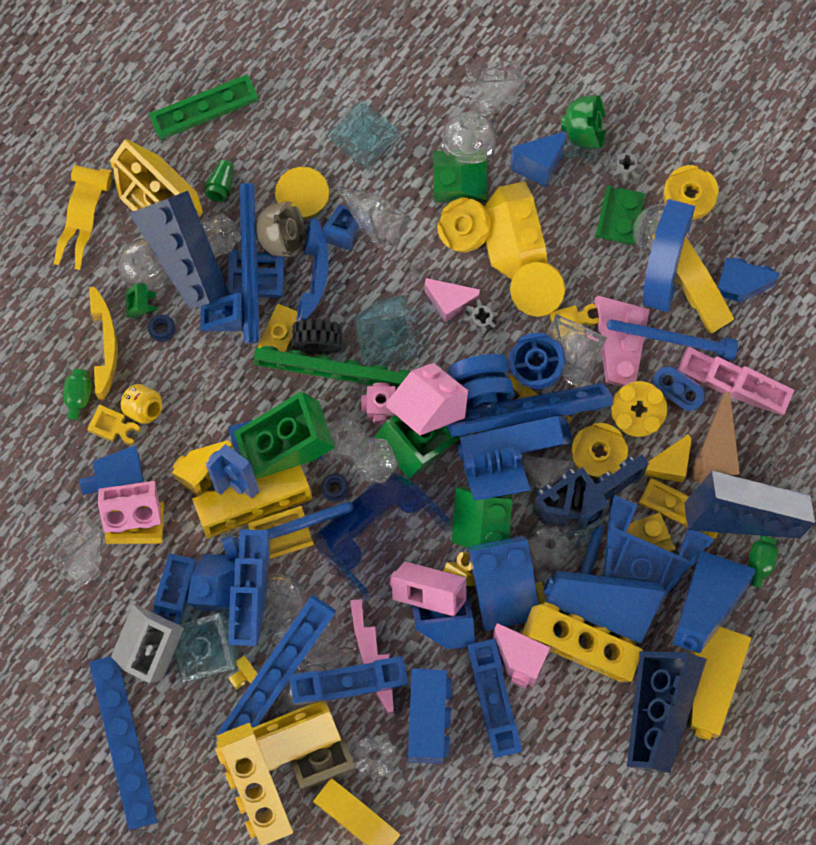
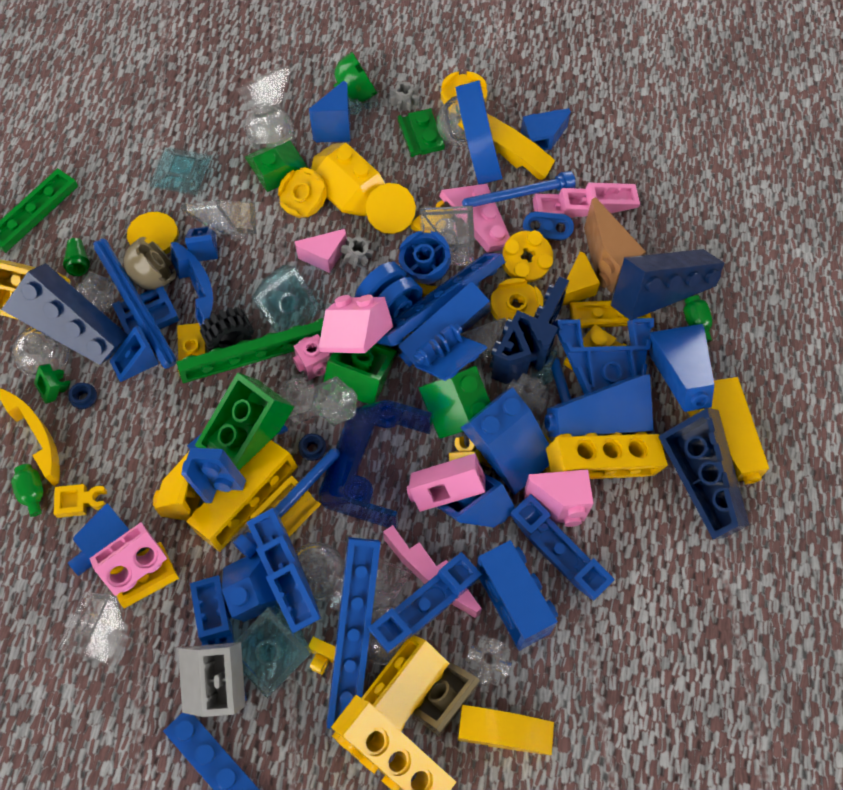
camera: 30 degrees left, 10 degrees down
yellow head [121,384,162,424] -> none

